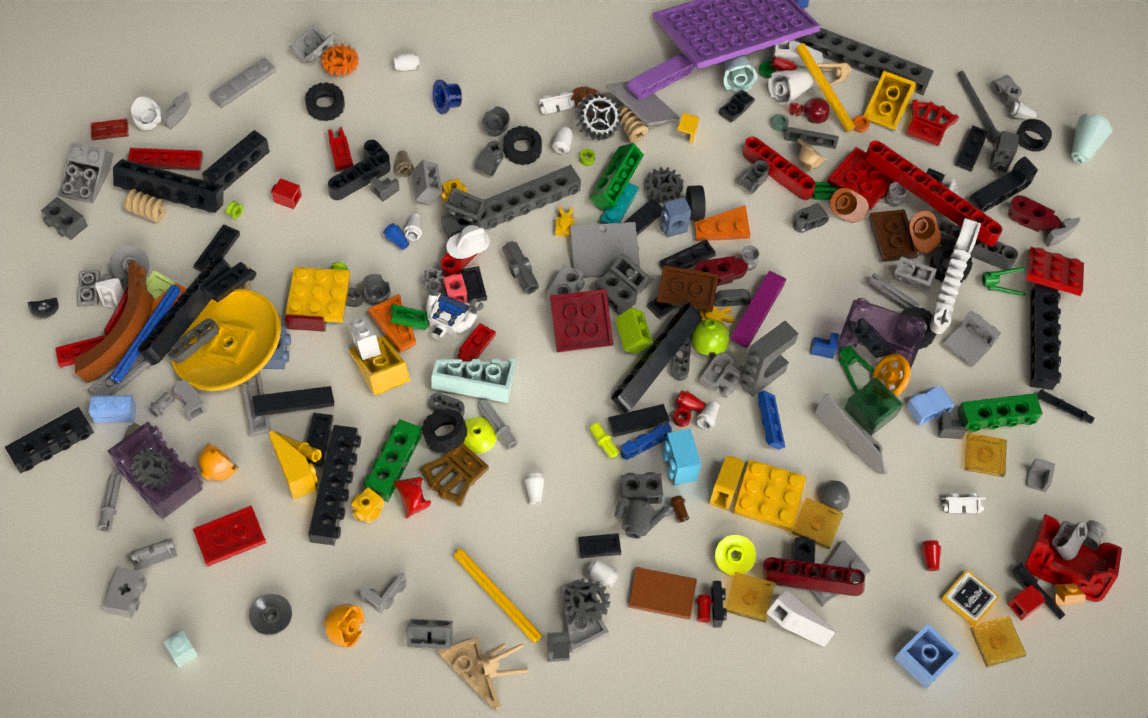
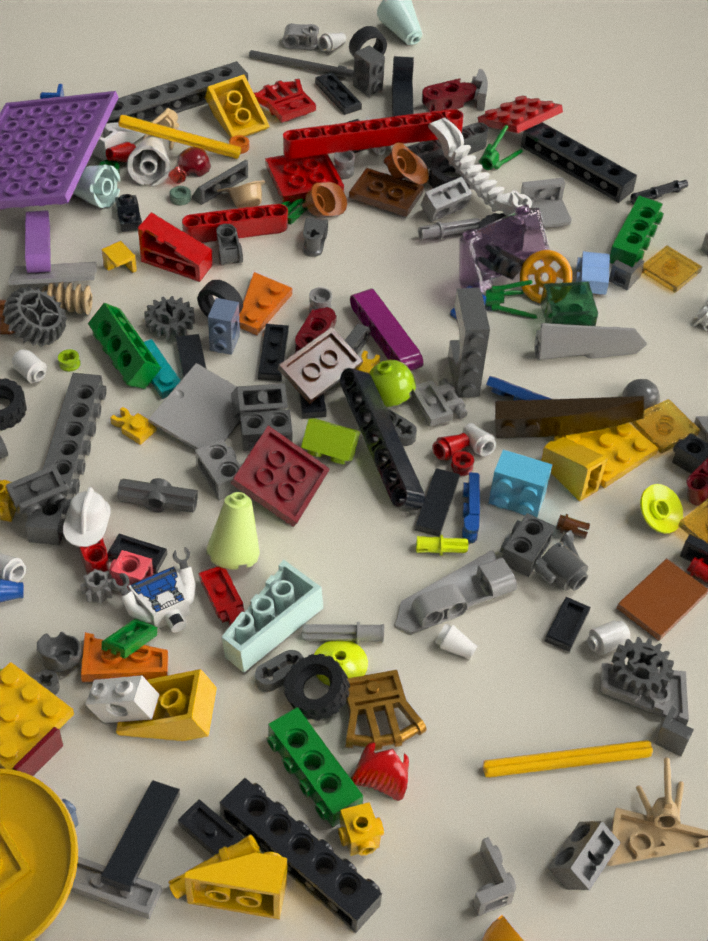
camera: 55 degrees left, 10 degrees down
none -> red wedge [138,212,213,282]
none -> yellowish green cone [206,492,260,570]
none -> light grey panel [395,550,517,634]
none -> dark brown slope [495,396,644,438]

